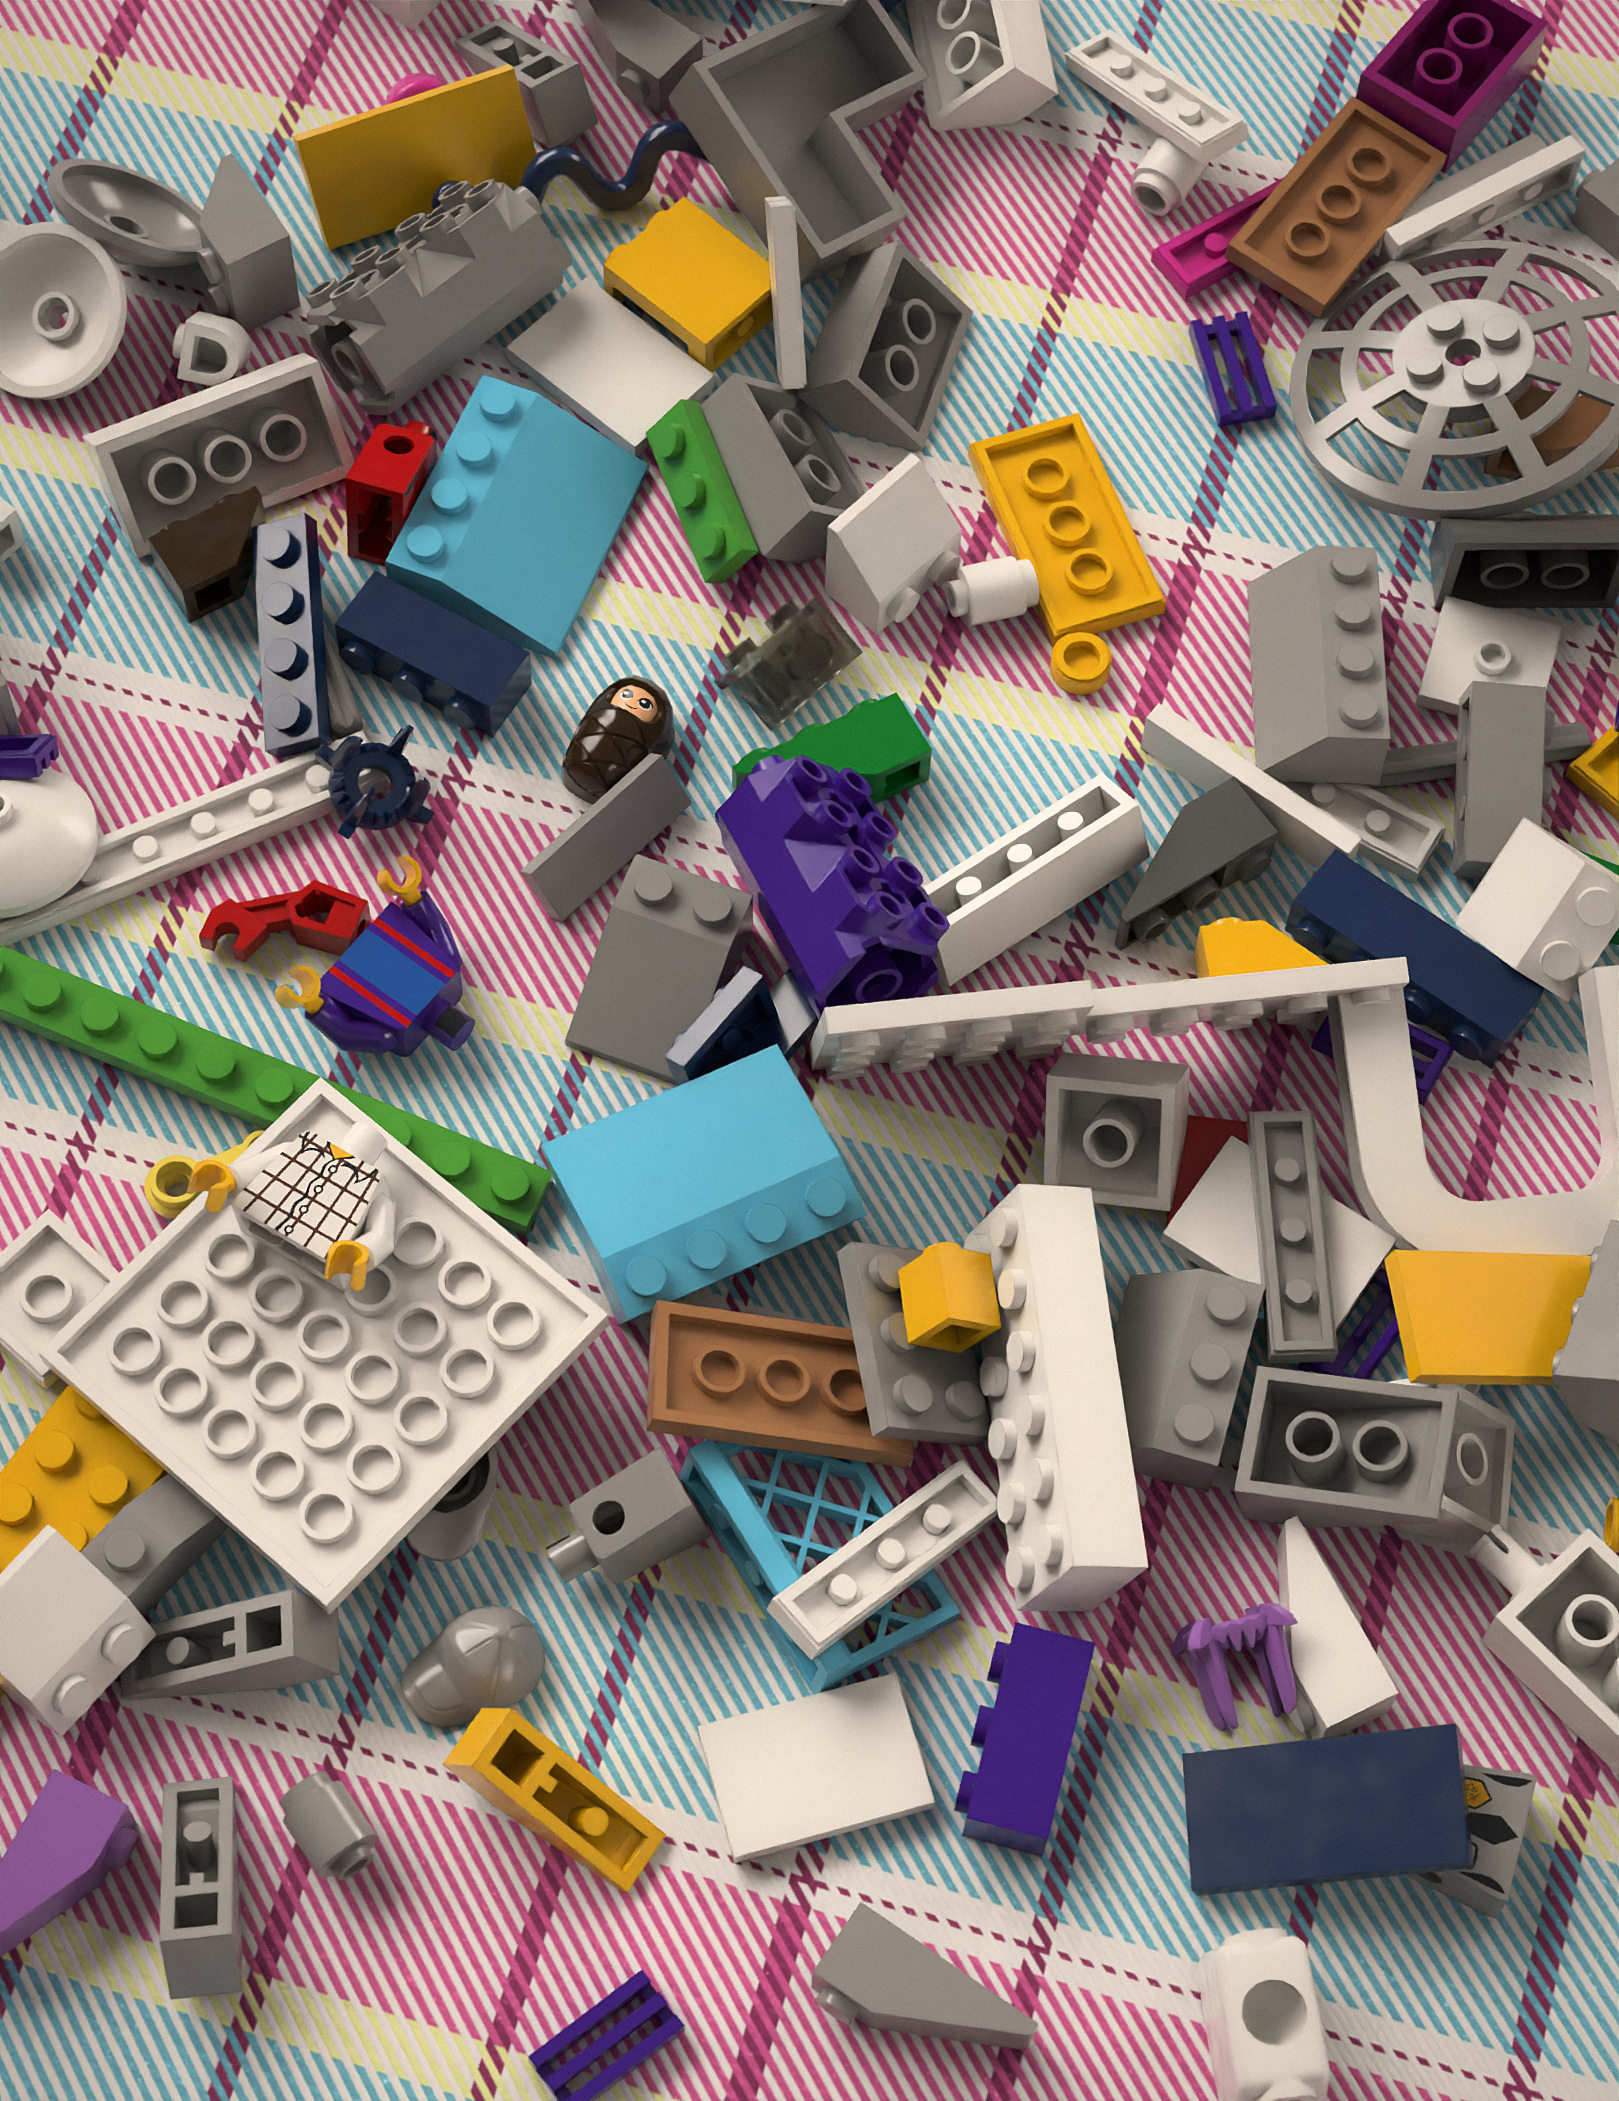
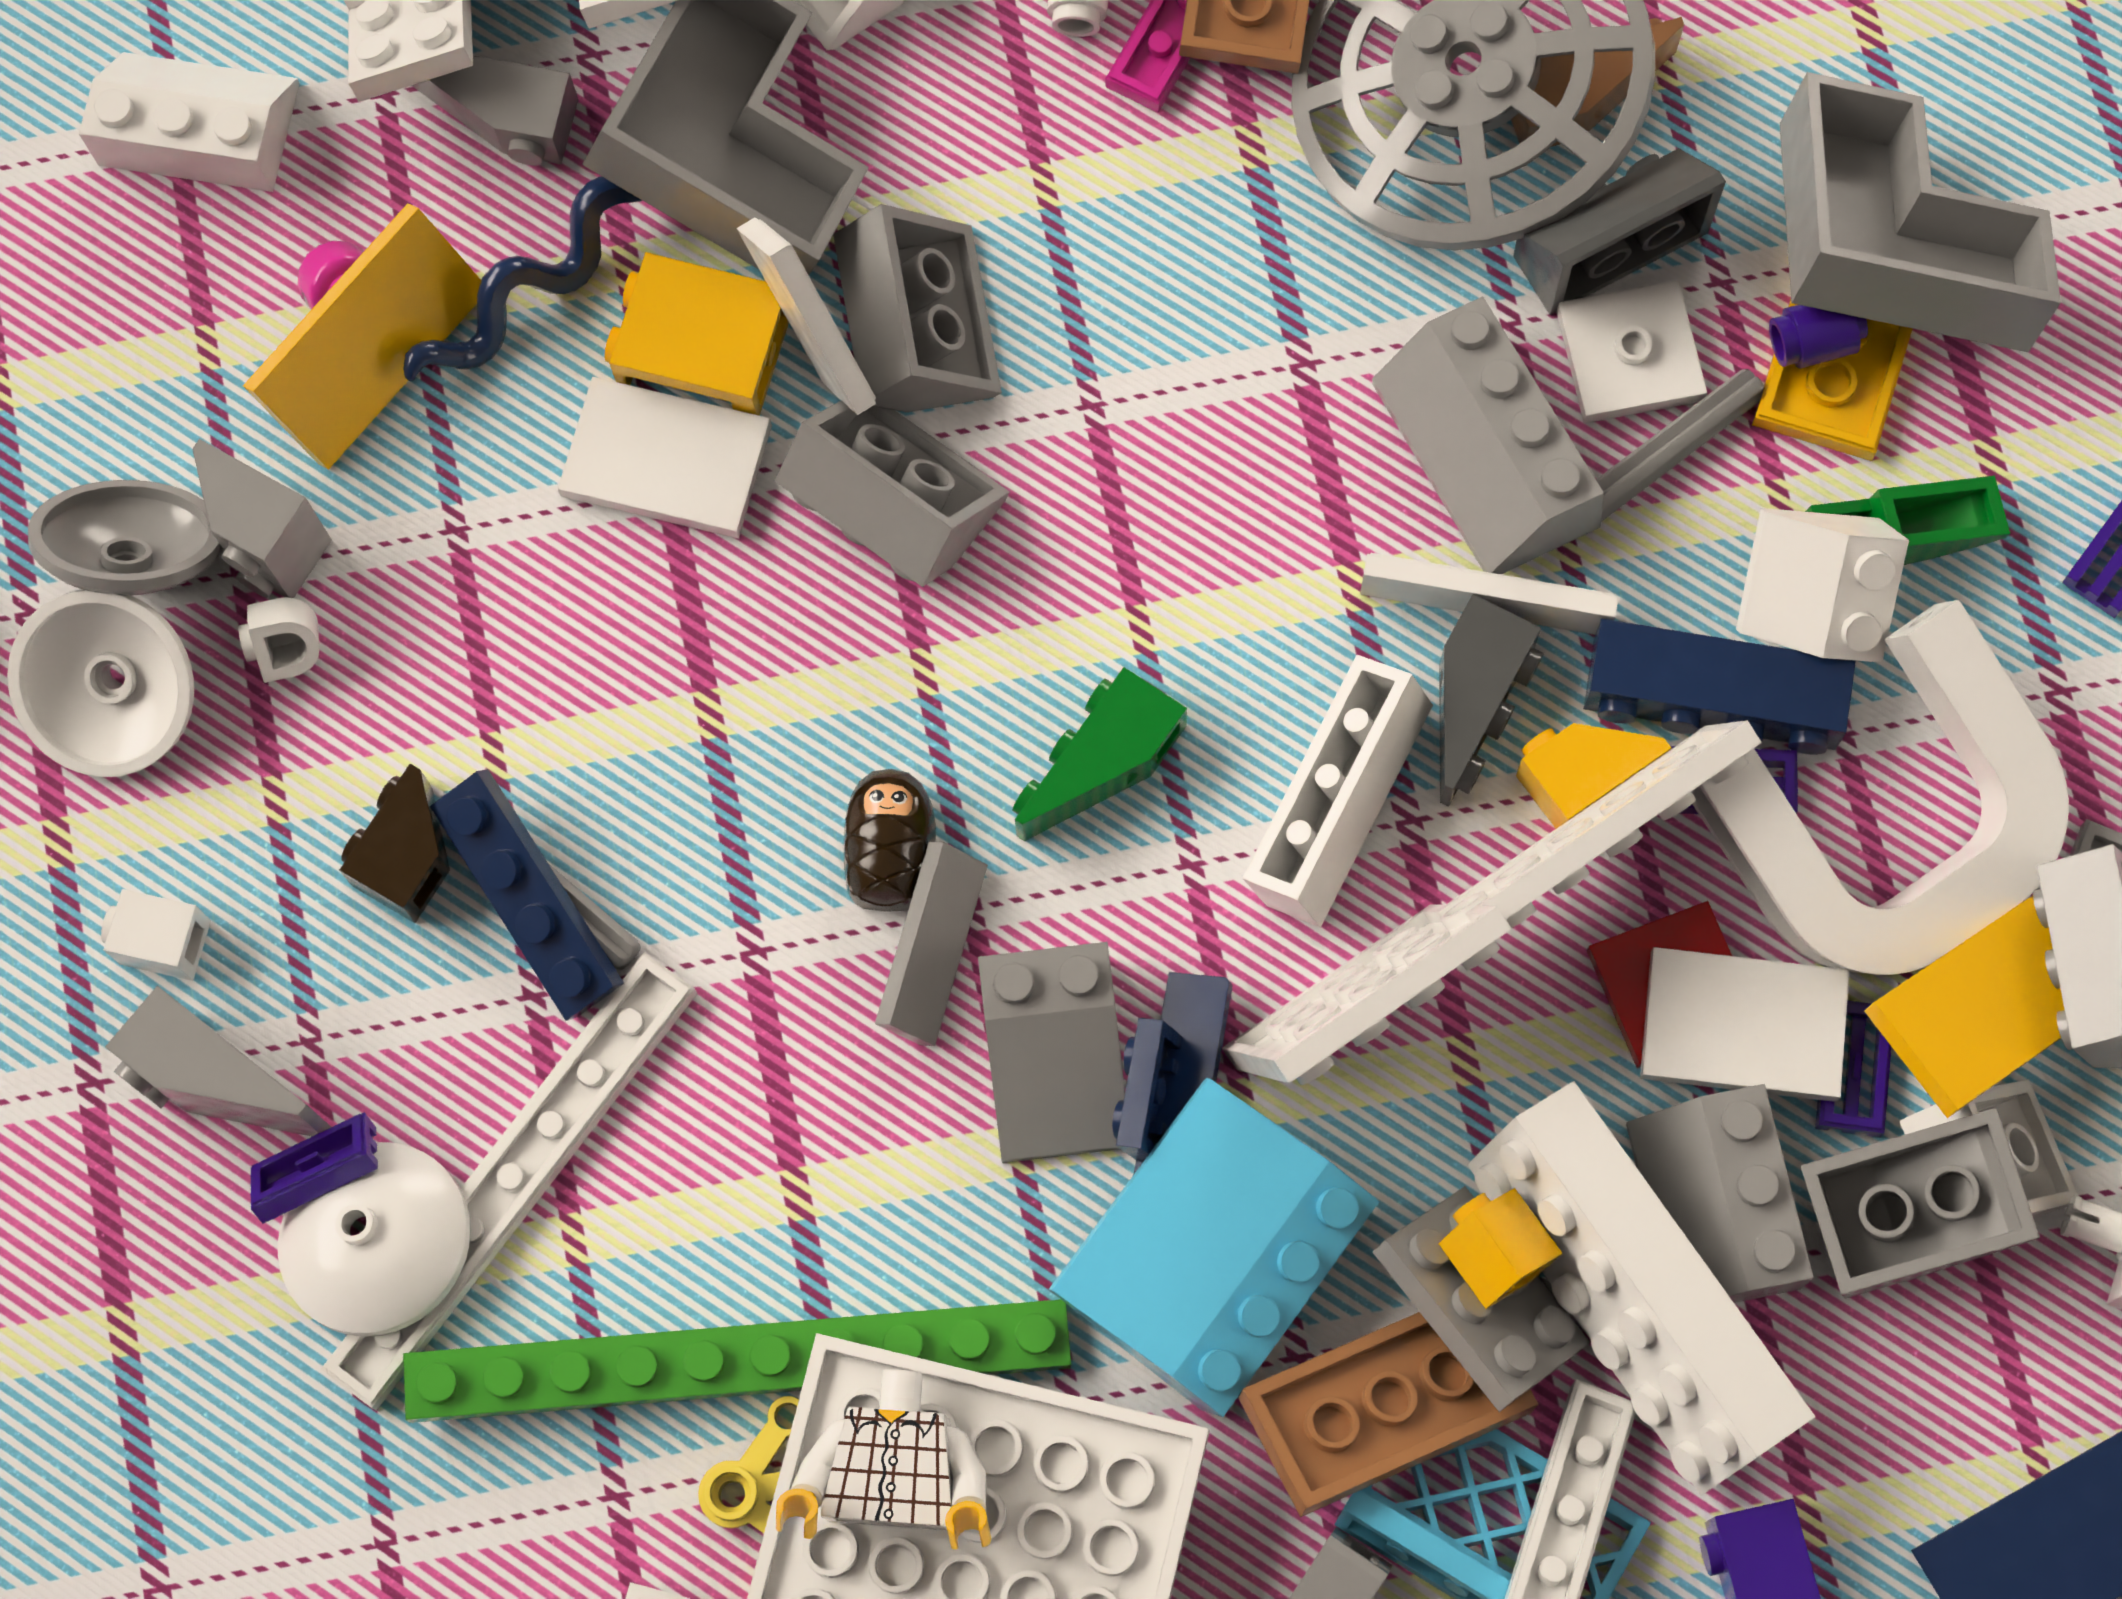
camera: 20 degrees left, 10 degrees up
white slope [82,352,355,559] -> none
red piece [199,880,371,962] -> none
torso [275,856,475,1057] -> none
light grey brick [305,179,571,416] -> none
dark blue piece [315,725,435,840] -> none
dark blue brick [334,571,532,738] -> none
red torso [345,421,437,567] -> none
medium azure slope [385,374,649,659] -> none
light grey slope [454,18,599,148] -> none
bright green plate [646,399,759,584] -> none
clear smoke bracket [714,596,863,731] -> none
dark purple brick [715,755,950,1020] -> none
white slope [824,453,962,635] -> none
white brick [945,556,1039,627] -> none
yellow tile [968,412,1166,646] -> none
white slope [1043,1052,1190,1211] -> none
yellow tile [1050,632,1112,695] -> none
medium lavender piece [1172,1603,1298,1731] -> none
dark purple tile [1188,311,1277,427] -> none
light grey tile [1246,1110,1338,1363] -> none
white slope [1277,1516,1399,1739] -> none
white tile [1278,781,1447,884] -> none
light grey brick [1452,681,1555,879] -> none

